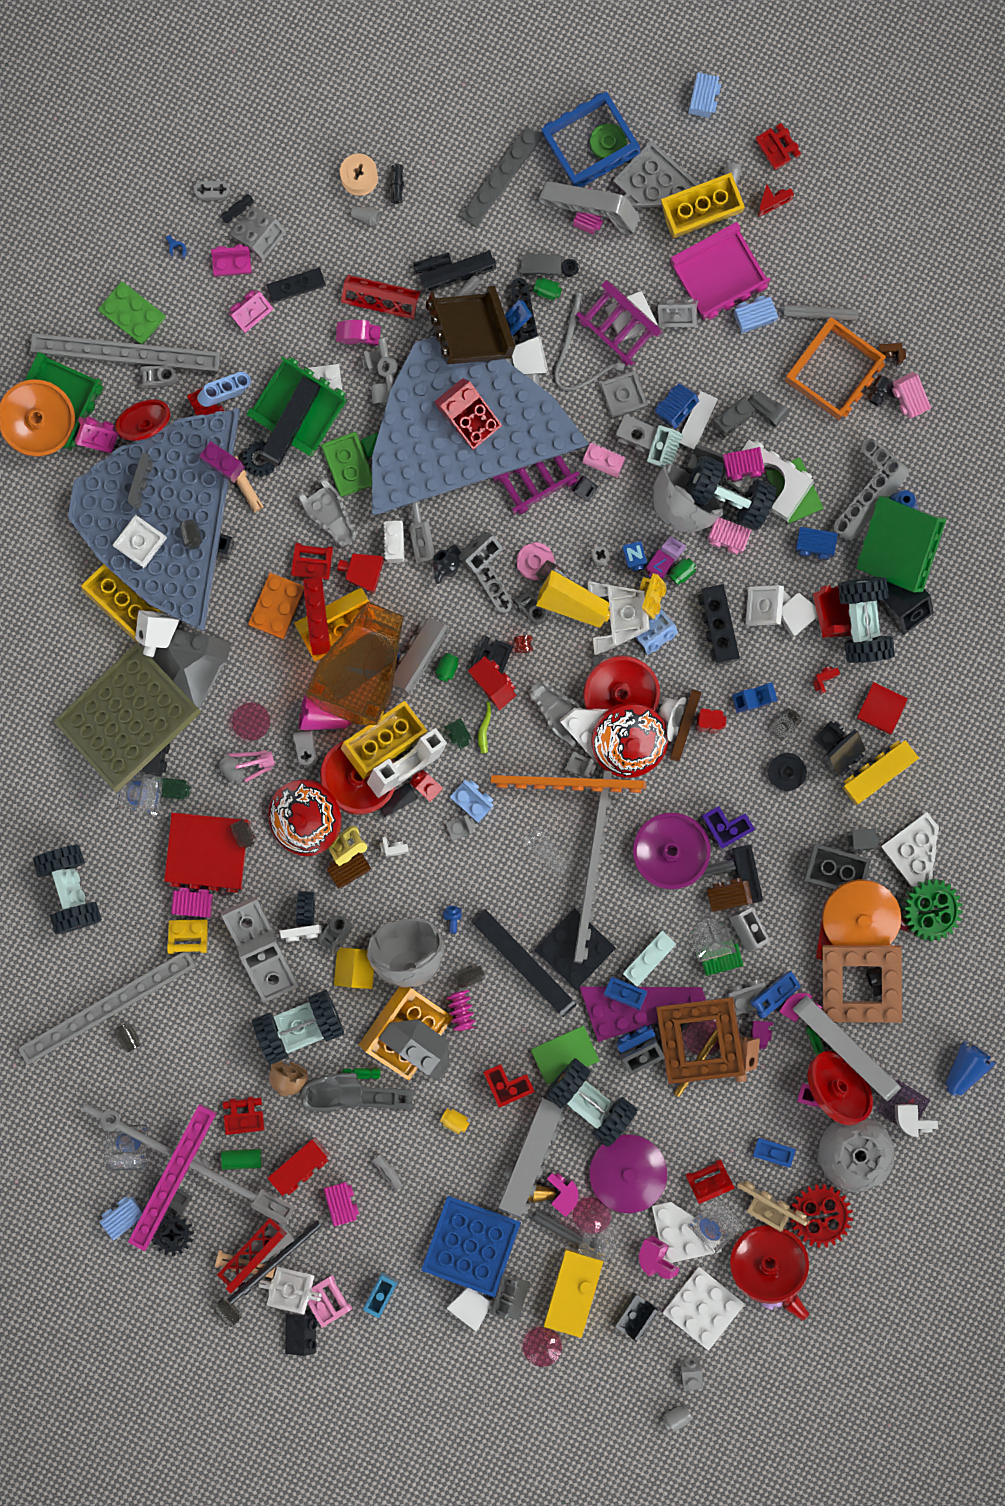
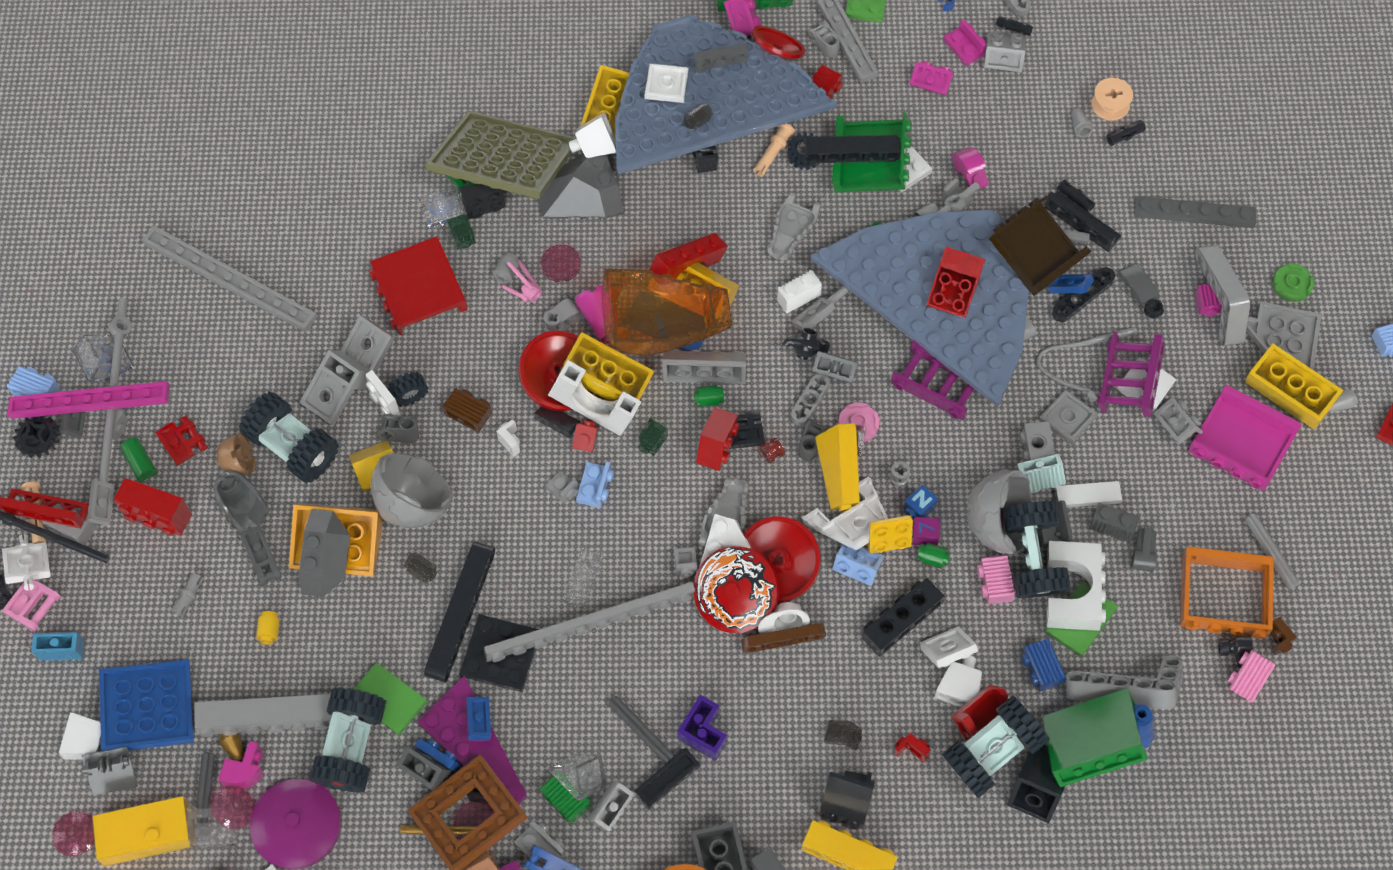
camera: 60 degrees right, 20 degrees down
black plate [32,844,102,935] -> none
clear smoke brick [114,1023,141,1053] -> none
yellow plate [167,920,208,954] -> none
dark pink brick [171,887,214,918] -> none
light blue beam [197,372,251,407] -> none
magenta brick [199,441,245,483] -> none
clear smoke brick [230,819,257,849] -> none
orange plate [248,572,304,640] -> none
black plate [266,267,326,304] -> none
dish [268,779,341,856] -> none
red plate [291,542,334,581] -> none
bright green tile [321,432,372,498] -> none
dark pink brick [323,1181,359,1227] -> none
light yellow plate [329,825,367,866] -> none
red torso [337,553,384,594] -> none
red fence [341,275,421,319] -> none
green axle [343,1068,381,1079] -> none
blue plate [443,905,462,934] -> none
dark pink piece [446,989,477,1031] -> none
lime animal [478,701,491,754] -> none
red brick [483,1064,535,1108] -> none
orange plate [491,775,647,793] -> none
white torso [505,335,548,374] -> none
green brick [533,278,562,301] -> none
blue window [541,91,641,187] -> none
black tile [572,475,598,502] -> none
bright pink brick [583,442,625,478] -> none
light aqua arch [622,931,676,987] -> none
magenta dish [633,813,711,890] -> none
blue brick [655,383,699,429] -> none
lavender plate [660,536,686,561] -> none
red brick [696,708,727,734] -> none
reddish brown brick [707,878,753,912] -> none
dark pink brick [723,447,765,482] -> none
blue brick [732,682,778,713] -> none
light blue brick [734,296,778,334] -> none
red slope [758,184,794,217] -> none
black plate [768,753,807,792] -> none
red slope [856,682,908,735] -> none

